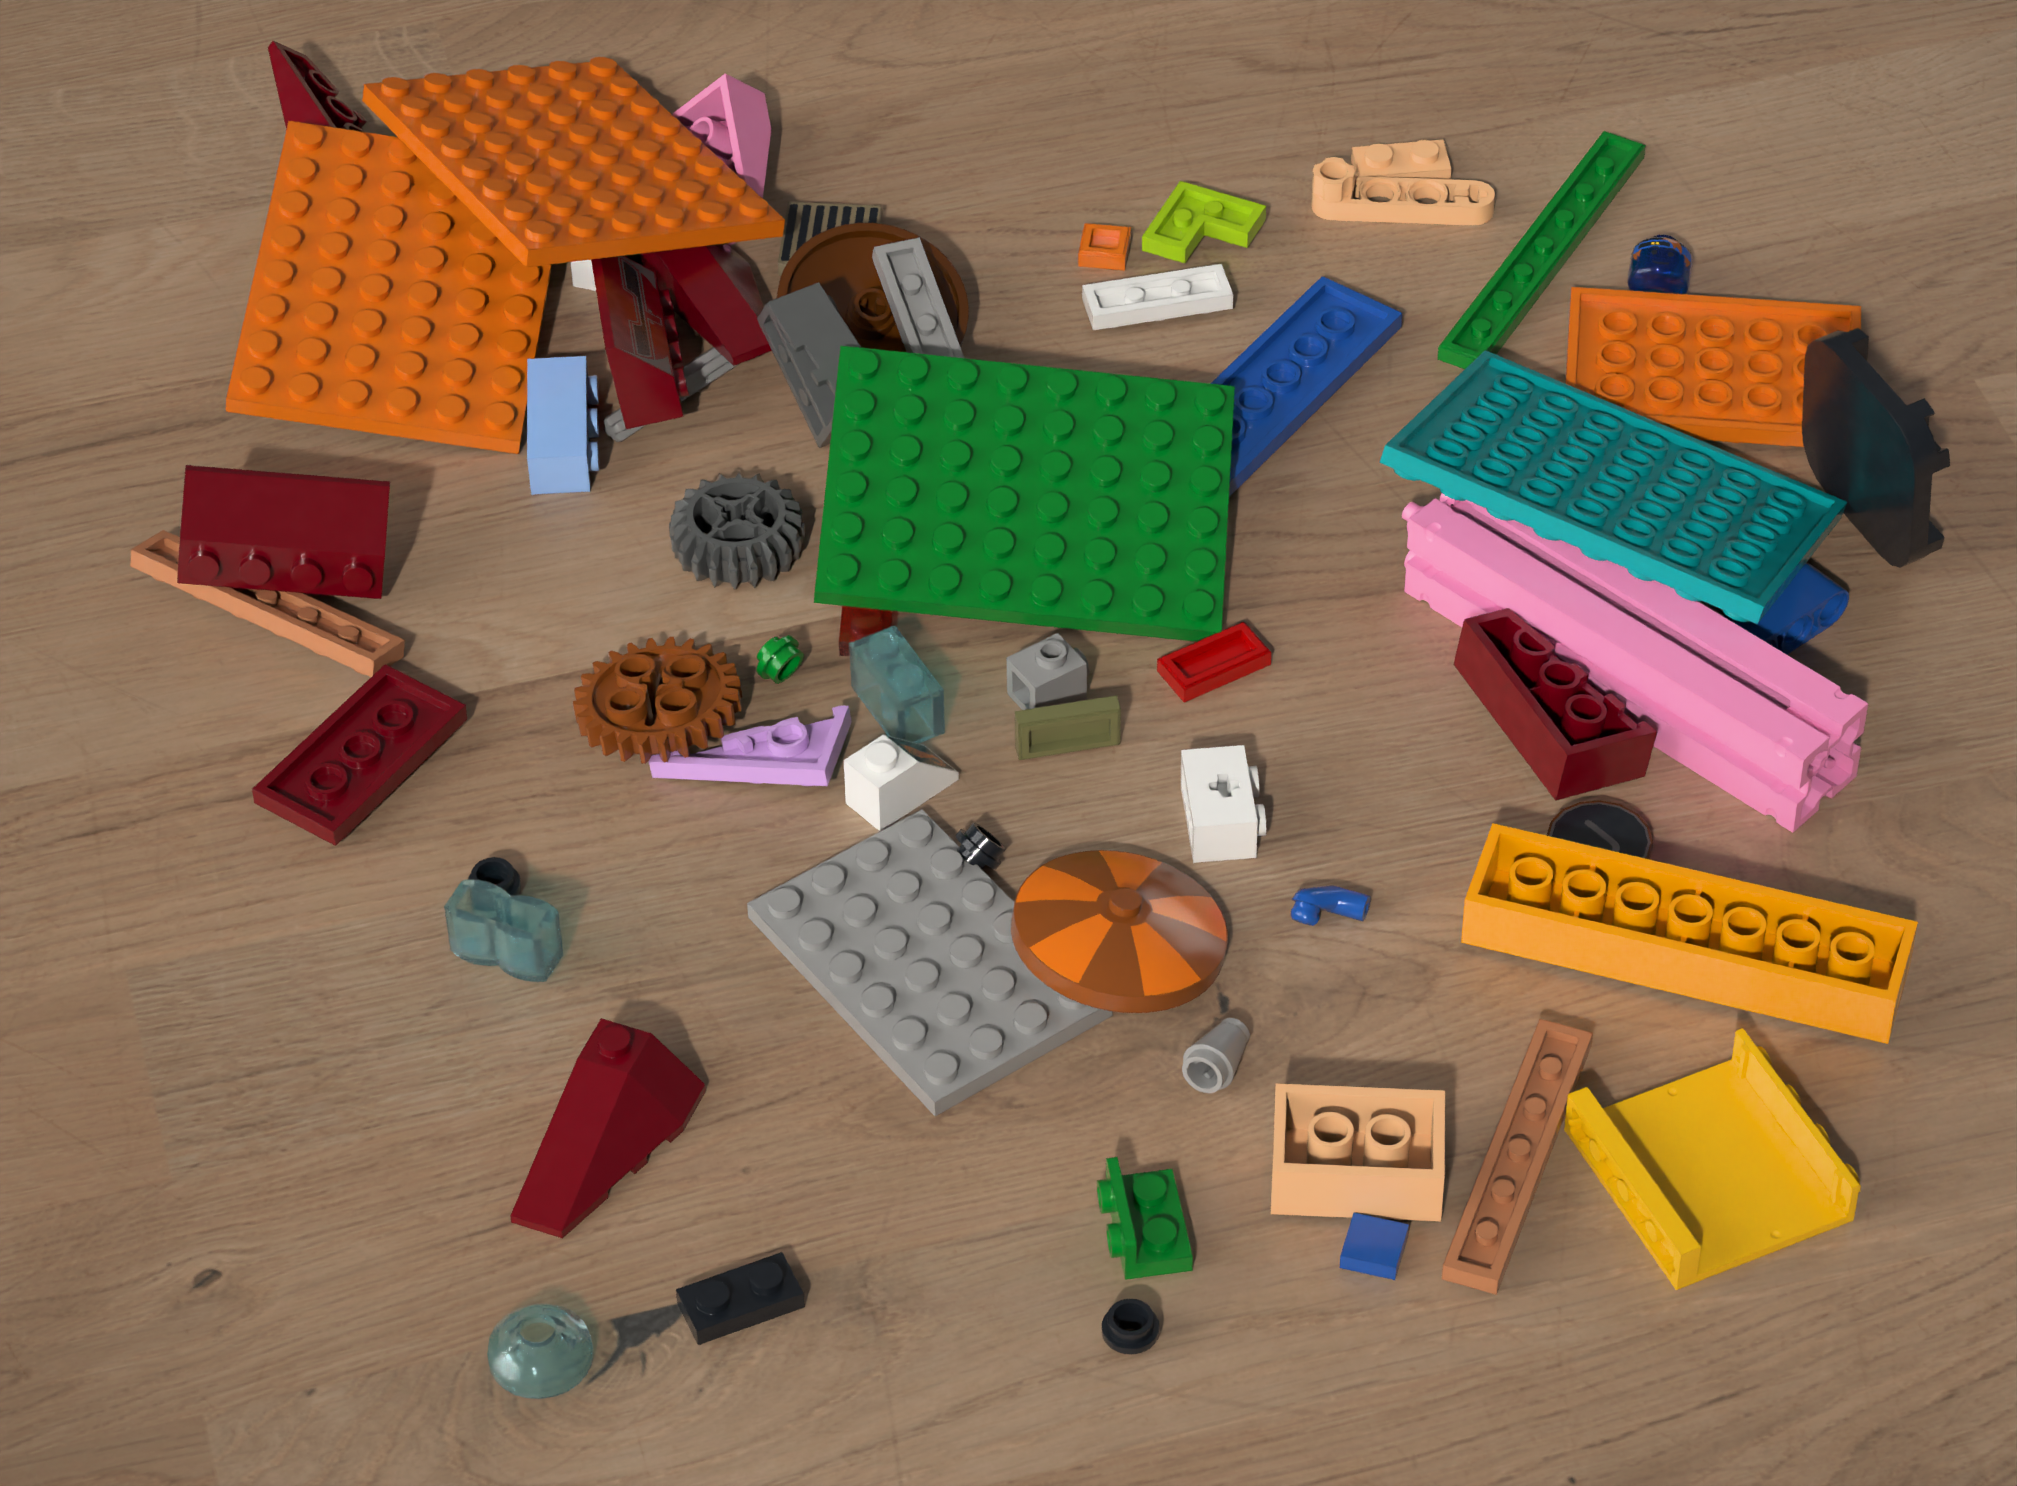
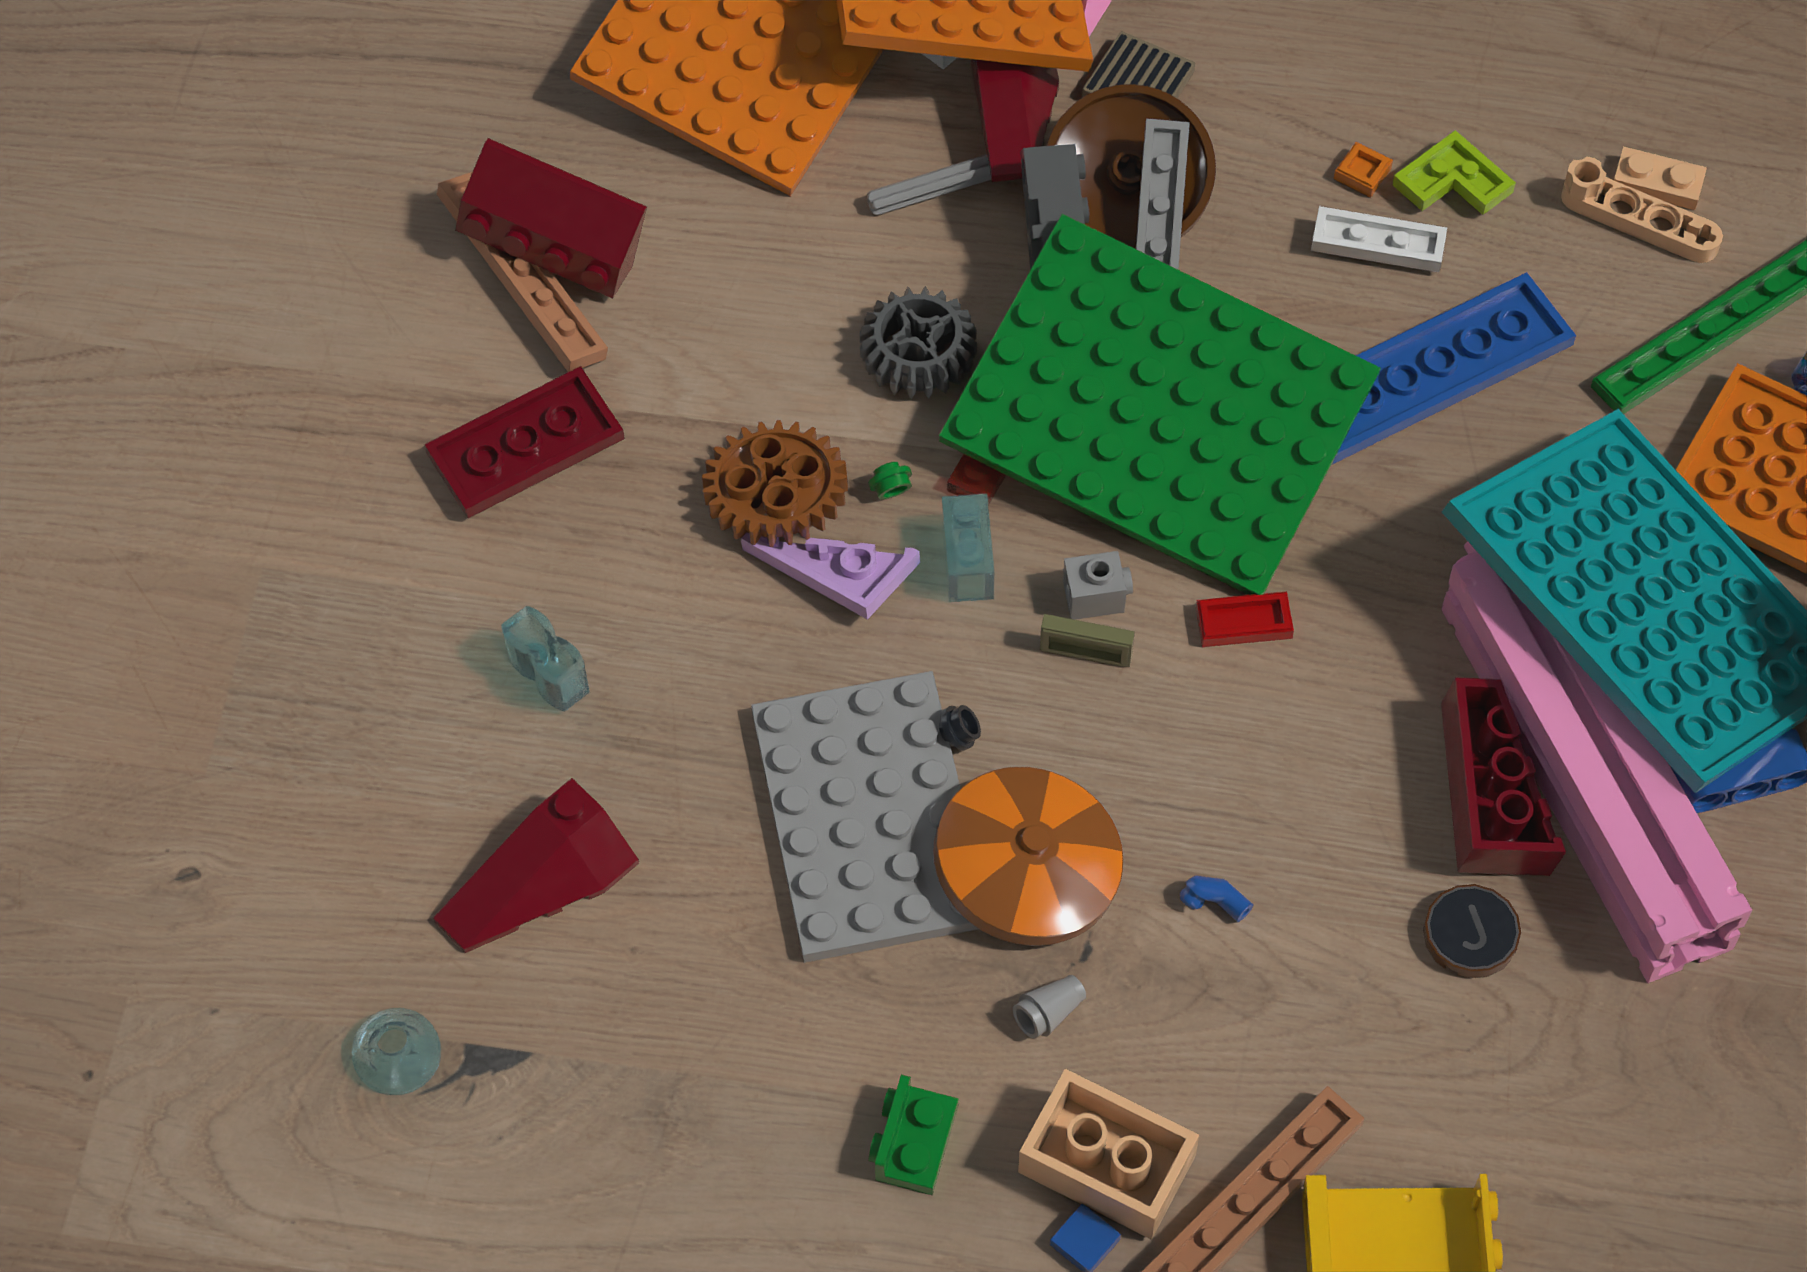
camera: 25 degrees right, 15 degrees up
black plate [467,857,521,907] -> none
light blue brick [527,356,599,495] -> none
dark red slope [591,256,689,429] -> none
black plate [676,1252,805,1345] -> none
white slope [844,734,959,831] -> none
black plate [1102,1299,1159,1354] -> none
white brick [1181,745,1266,863] -> none
light orange brick [1461,823,1918,1044] -> none

